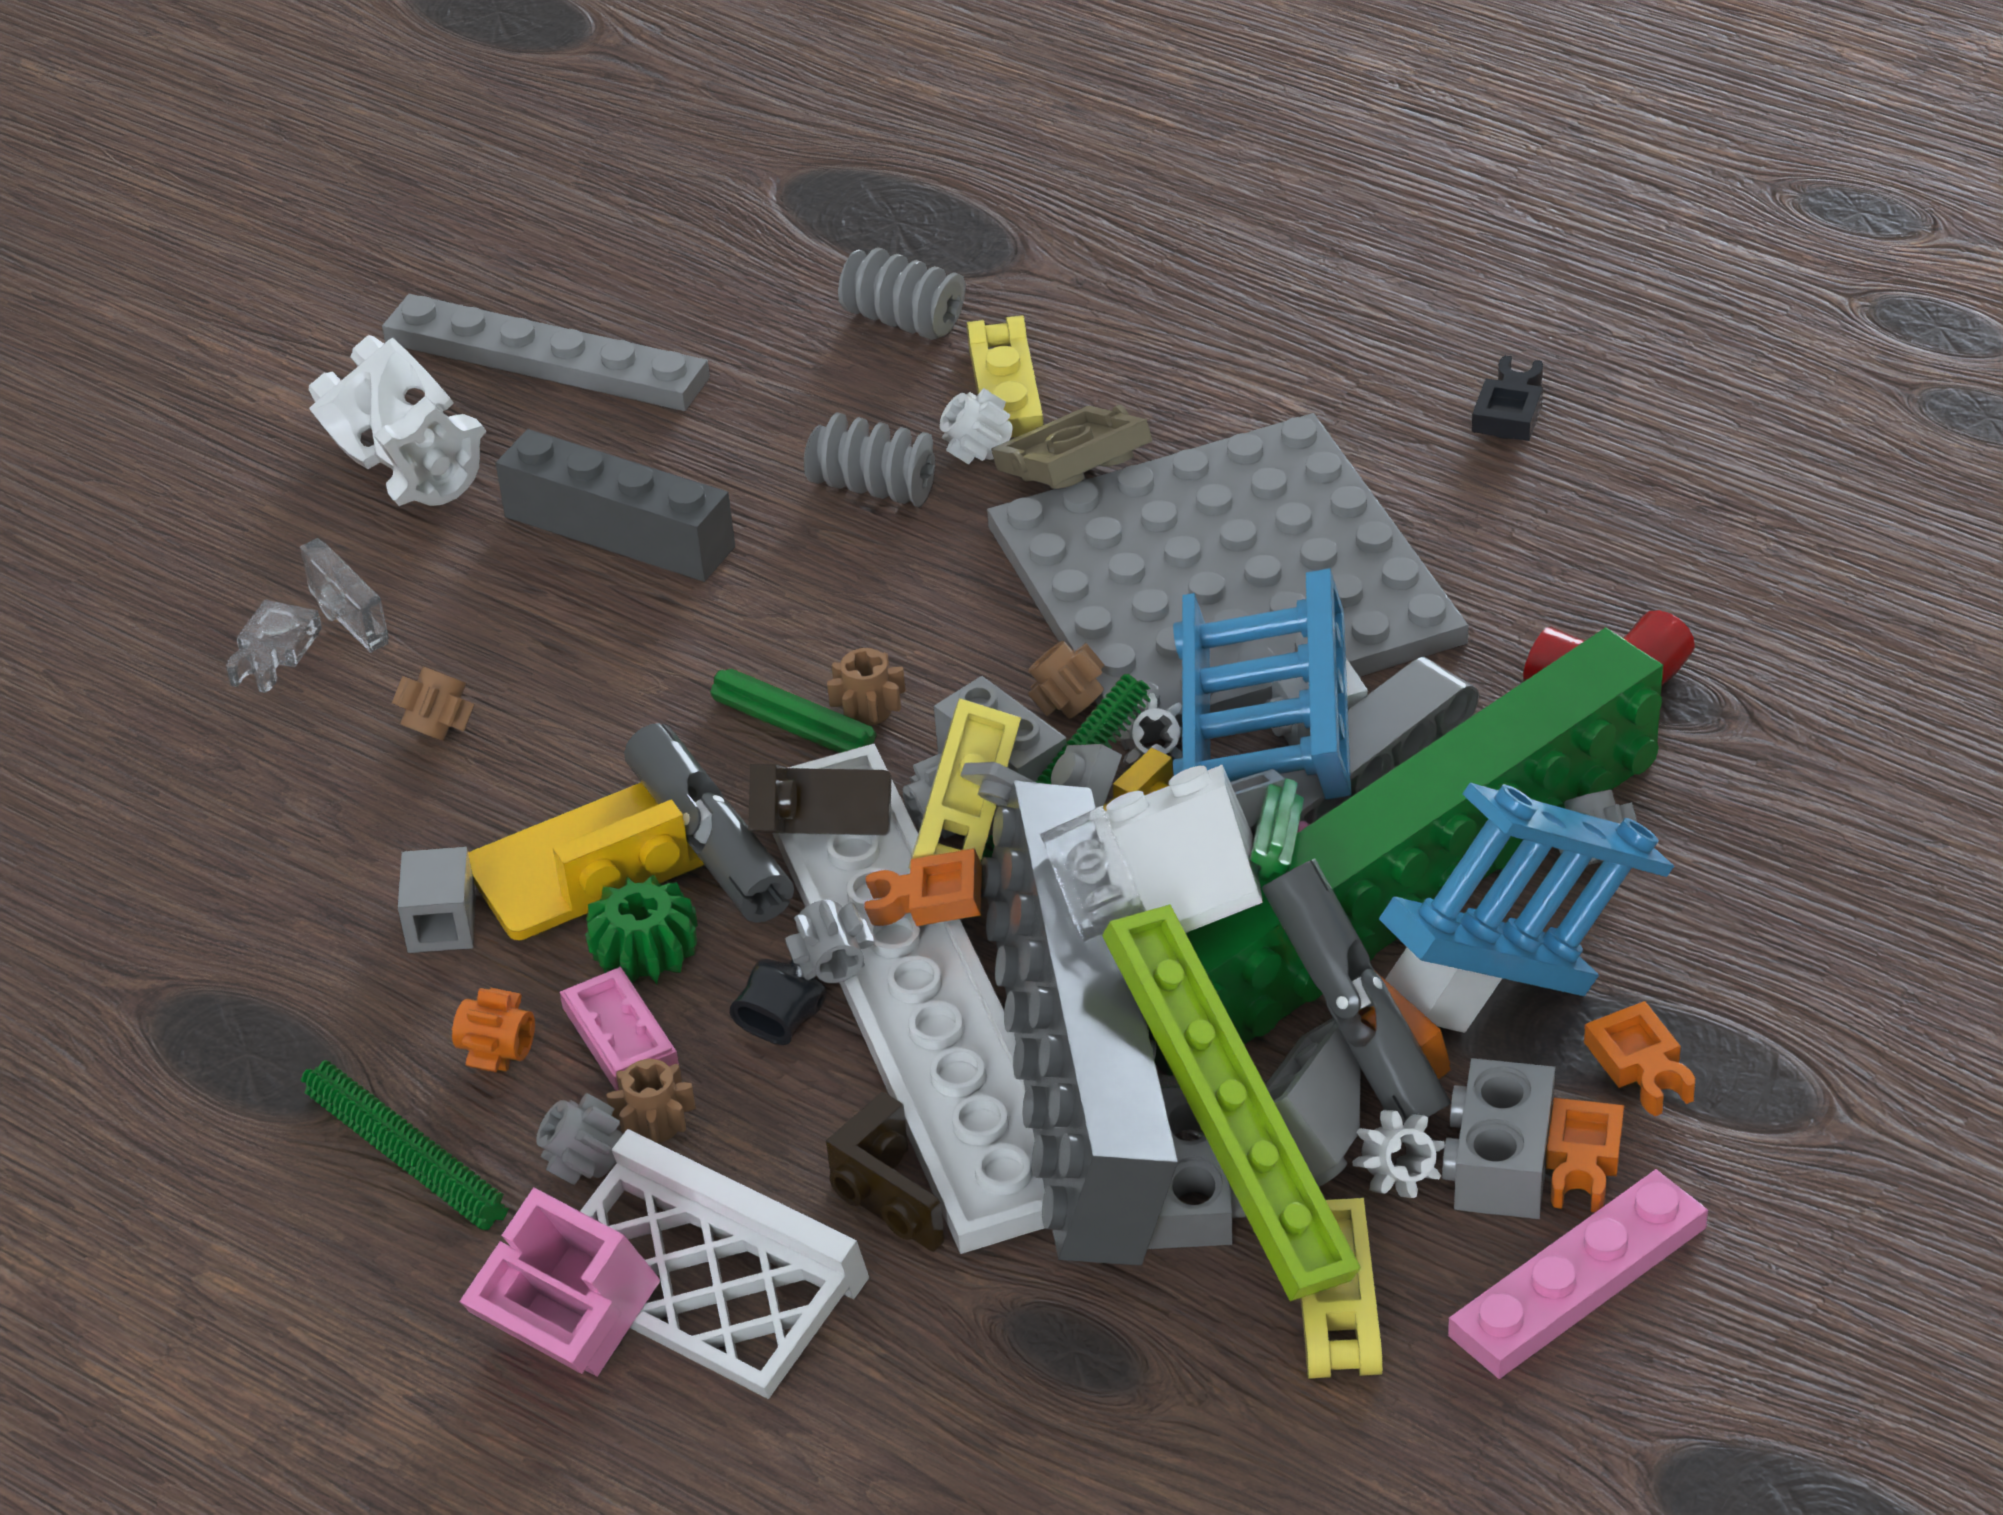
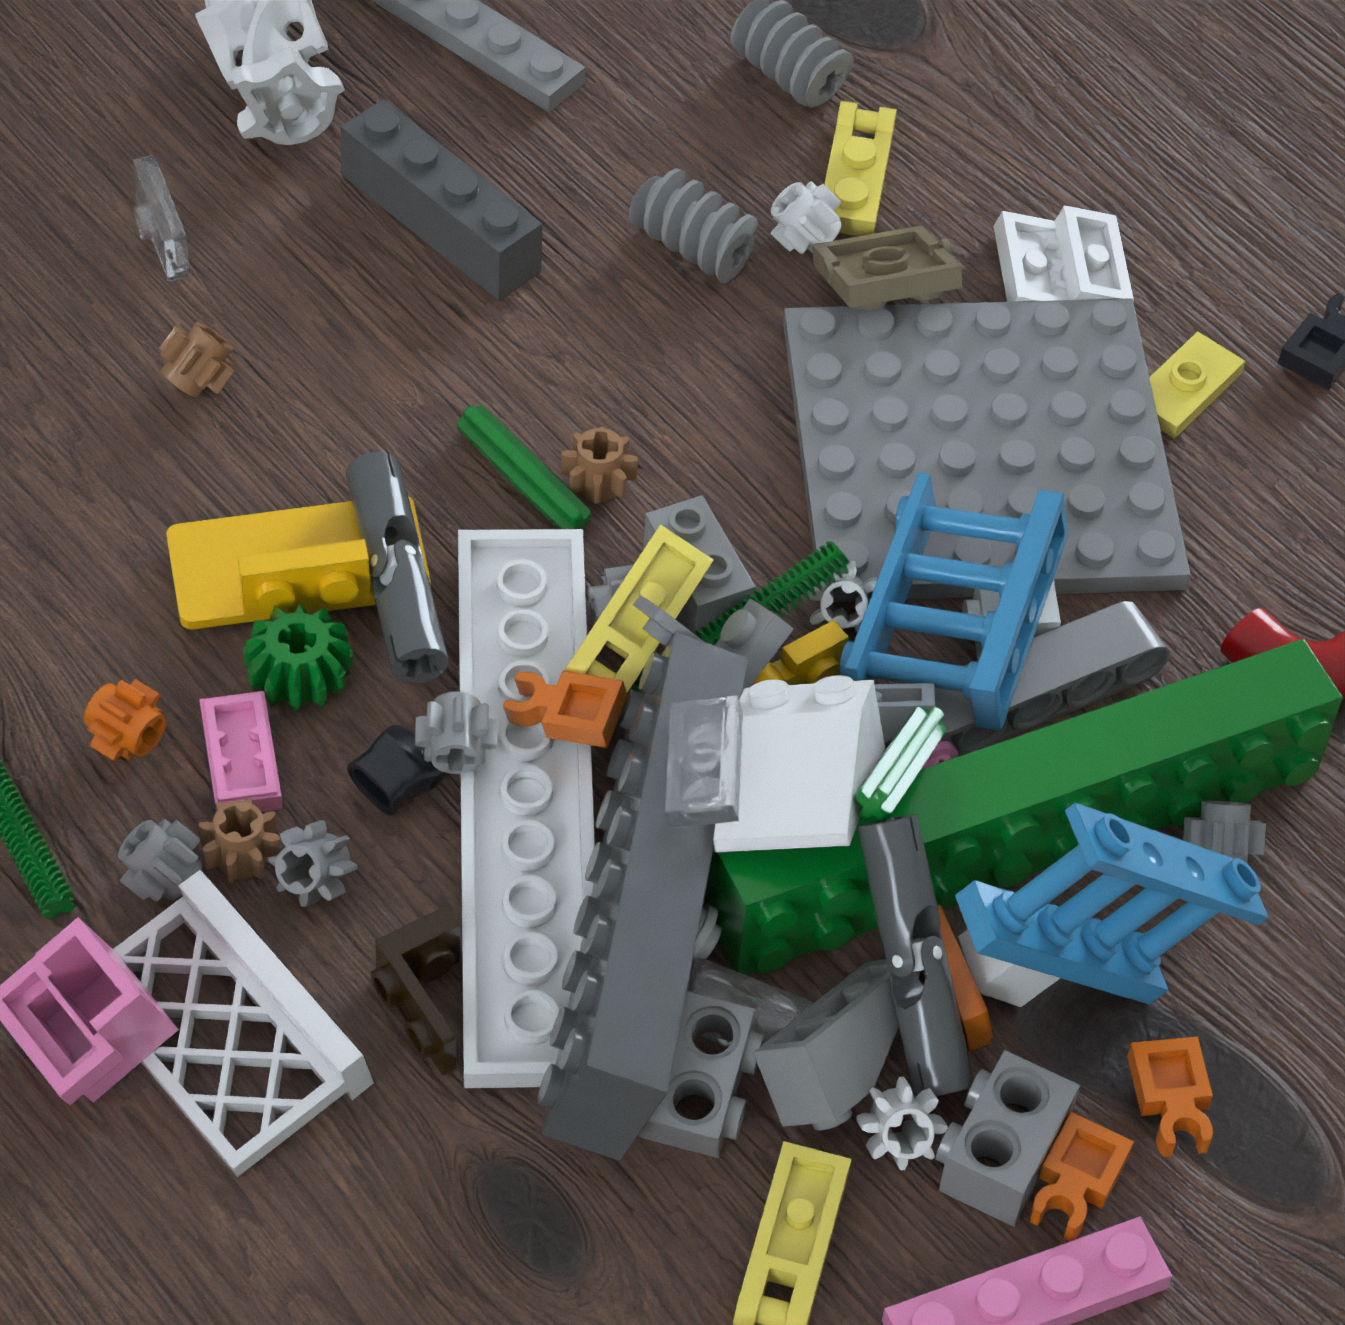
camera: 10 degrees right, 10 degrees up
clear plate [226,599,322,693] -> none
light grey brick [398,847,476,953] -> none
dark brown bracket [748,764,892,836] -> none
medium nougat gear [1027,640,1105,719] -> none
lime plate [1102,904,1361,1302] -> none
none -> light grey gear [268,820,357,907]
none -> white slope [993,206,1134,302]
none -> light yellow plate [1149,331,1246,439]

